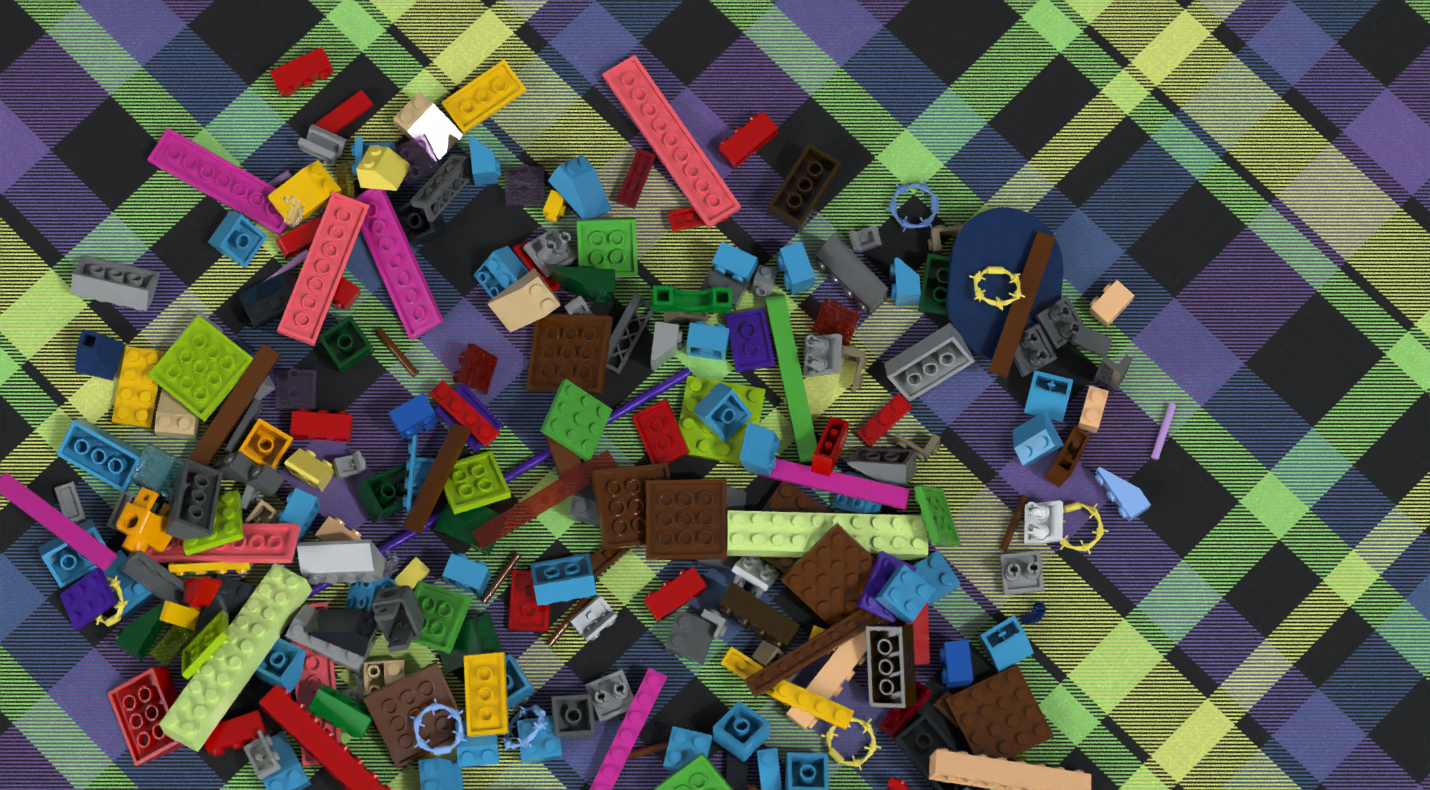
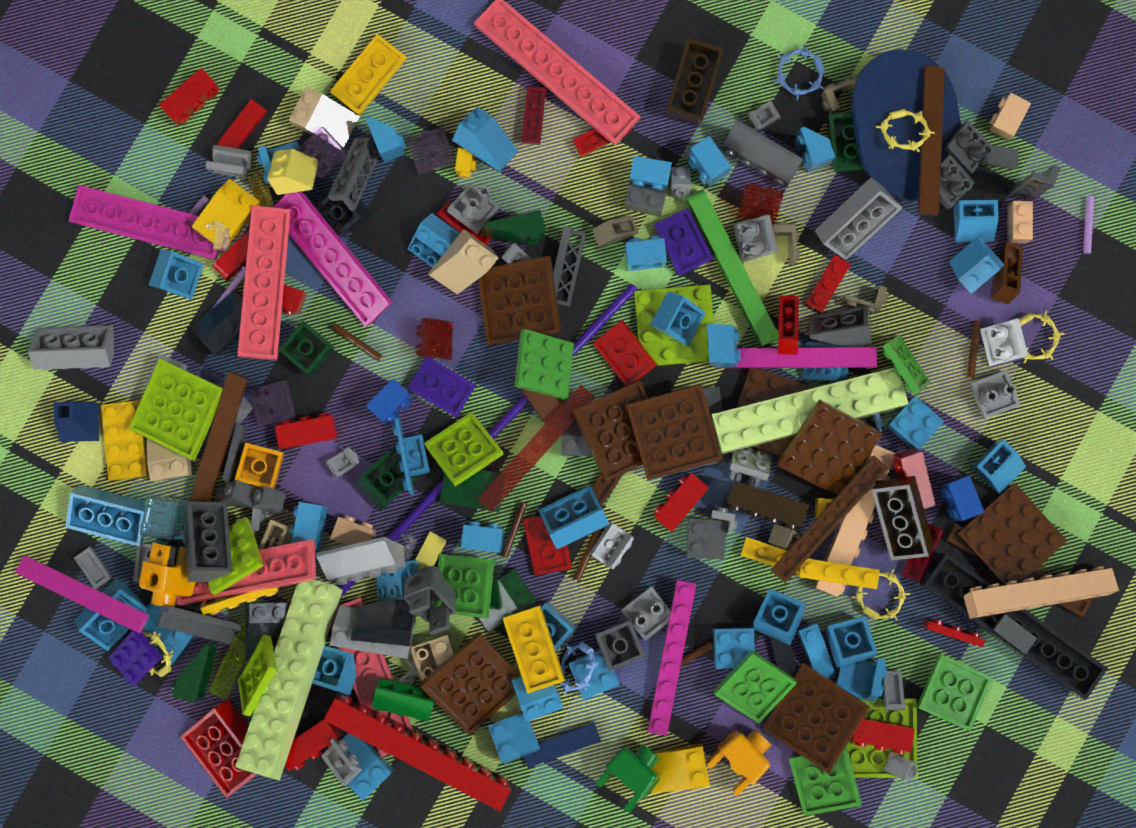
camera: 10 degrees left, 10 degrees up
yellow tile [159,600,201,631] -> none
red slope [182,576,222,610] -> none
light yellow slope [284,448,335,493] -> none
reddish brown tile [402,424,472,534] -> none
light blue piece [410,698,467,756] -> none
red plate [429,380,500,448] -> none
bright green plate [577,217,638,277] -> none
green arch [651,286,732,313] -> none
light grey slope [651,322,683,370] -> none
red brick [719,111,778,170] -> none
dark purple plate [857,551,916,623] -> none
dark azure brick [875,565,936,623] -> none
clear blue arm [1020,601,1046,625] -> none
light blue slope [1095,467,1151,521] -> none

